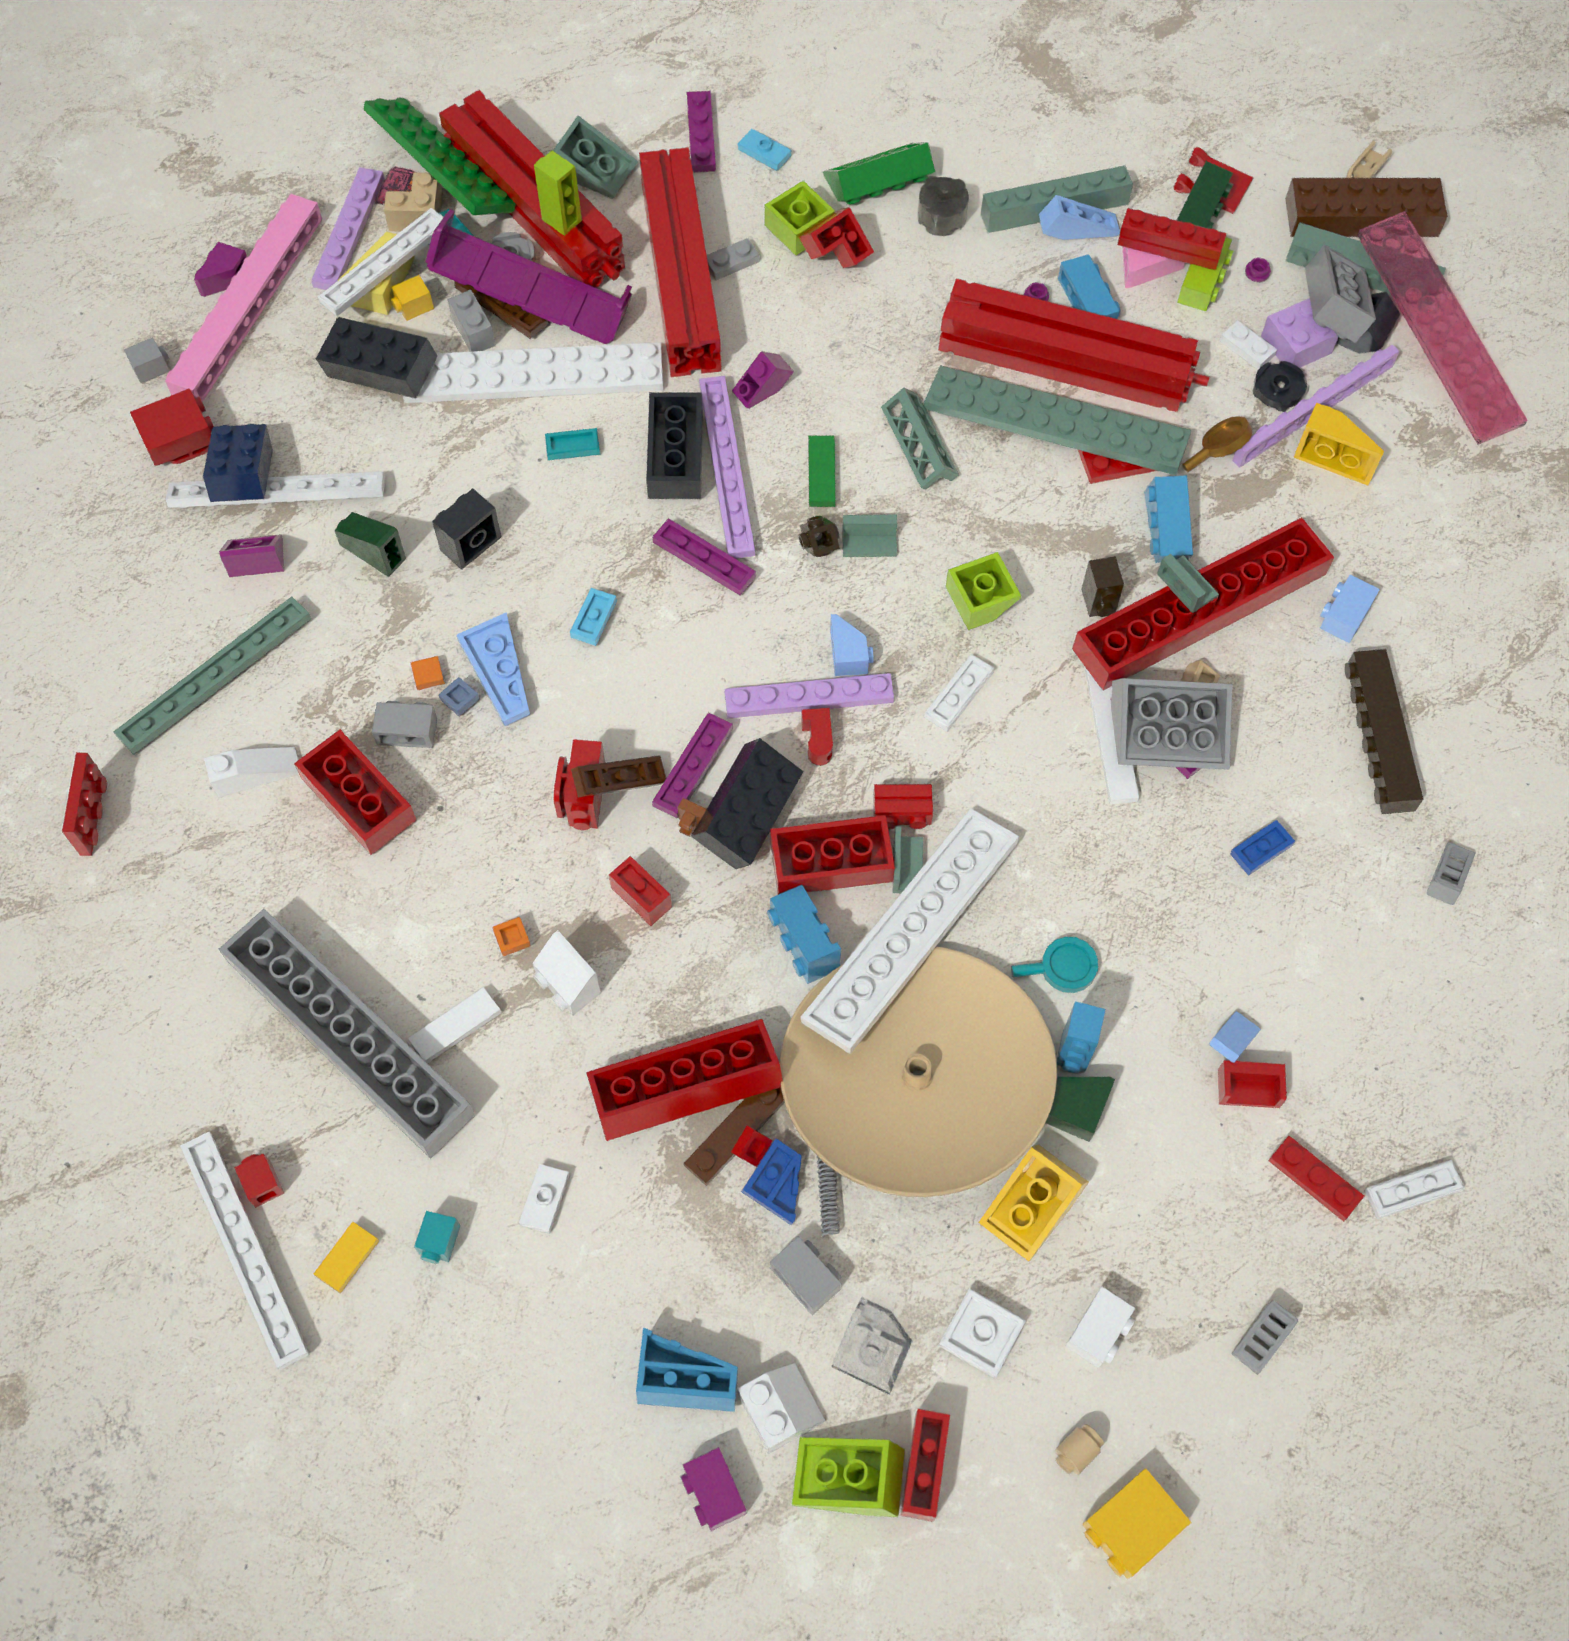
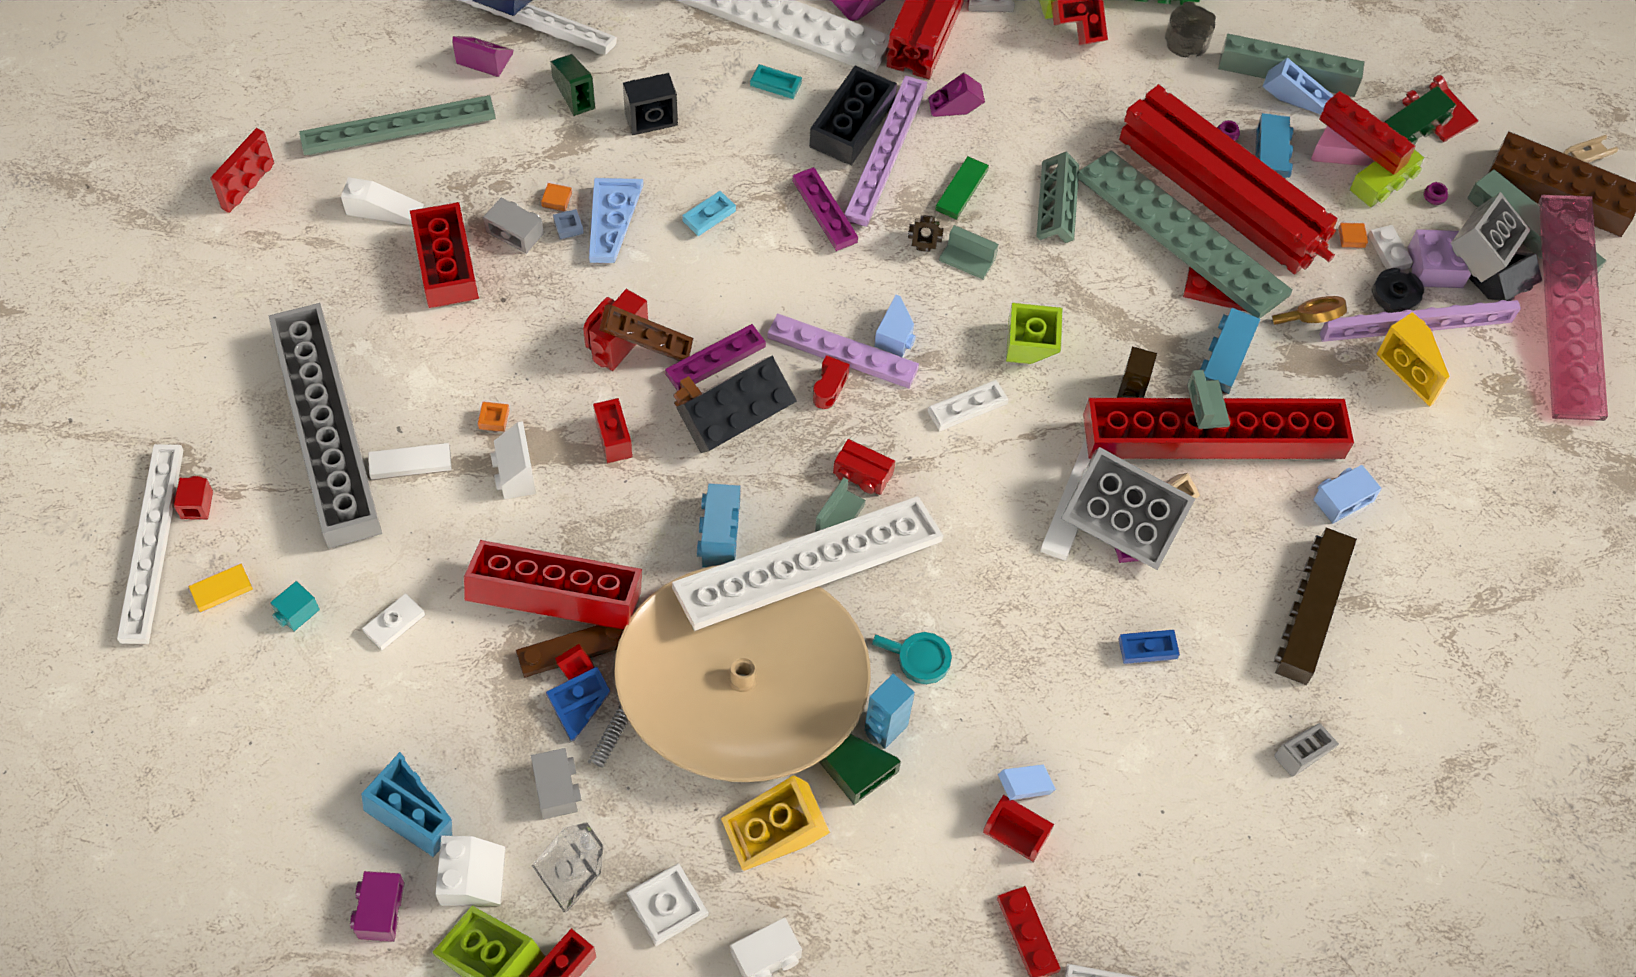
camera: 25 degrees right, 5 degrees down
red brick [770,815,895,895] -> none
none -> orange tile [1338,223,1368,248]

